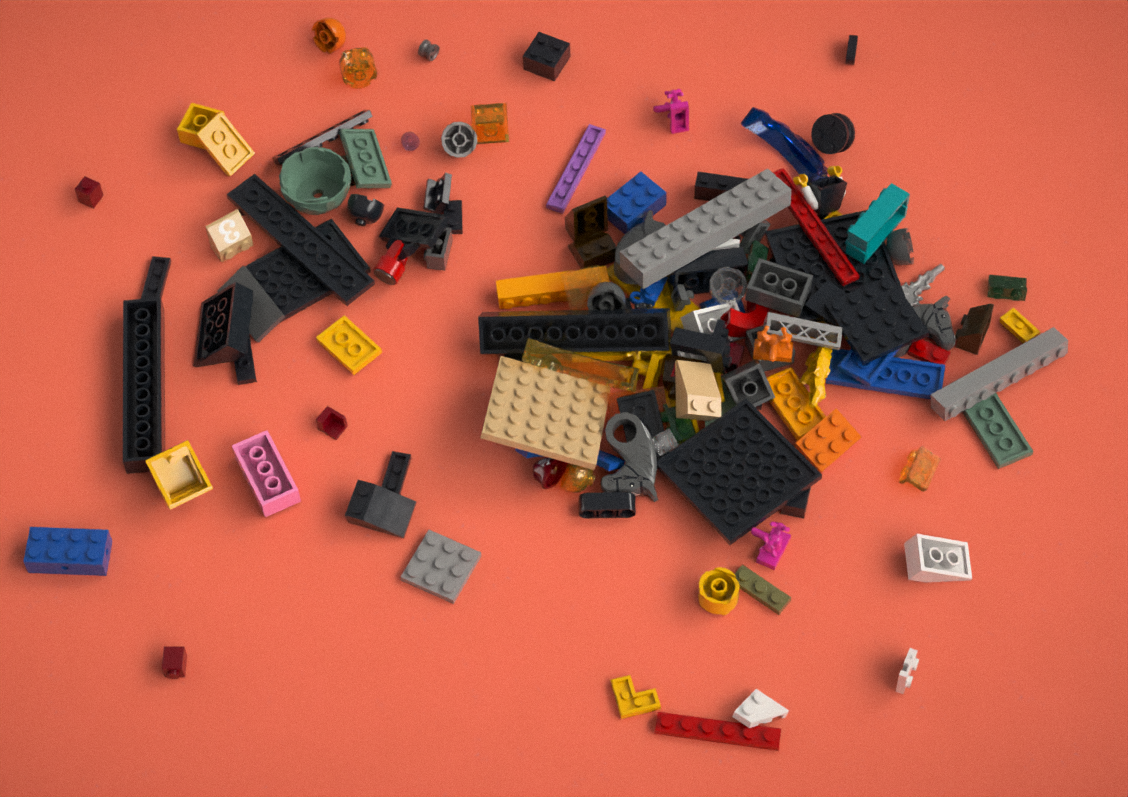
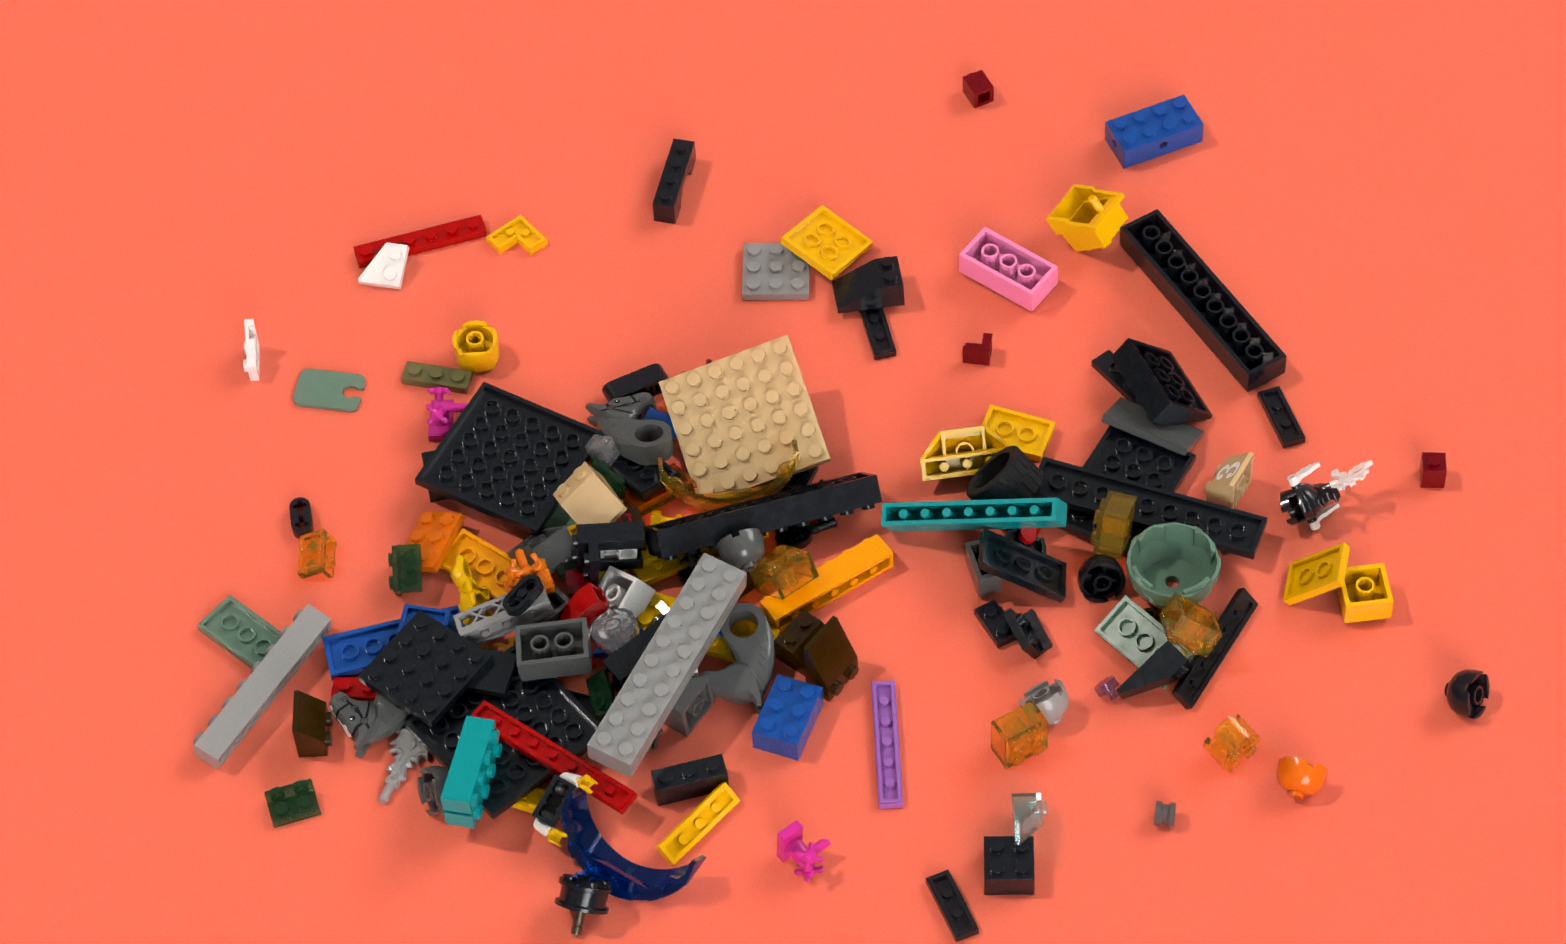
camera: 155 degrees right, 5 degrees down
white slope [904,534,972,583] -> none
yellow plate [999,308,1040,344] -> none
none -> black beam [289,497,314,539]
none -> sand green piece [293,369,366,412]
none -> clear green bracket [388,544,423,596]
none -> black plate [502,574,544,616]
none -> black arch [653,139,696,224]
none -> yellow plate [655,782,740,866]
none -> yellow plate [780,205,873,280]
none -> teal brick [881,497,1067,532]
none -> yellow wedge [920,425,1011,482]
none -> black tile [926,870,979,942]
none -> black tyre [966,446,1043,500]
none -> clear light blue slope [1012,793,1047,845]
none -> clear yellow brick [1091,490,1137,559]
none -> black slope [1116,640,1191,699]
none -> clear yellow brick [1159,592,1222,658]
none -> helmet [1280,460,1373,531]
none -> black cylinder [1445,669,1490,719]

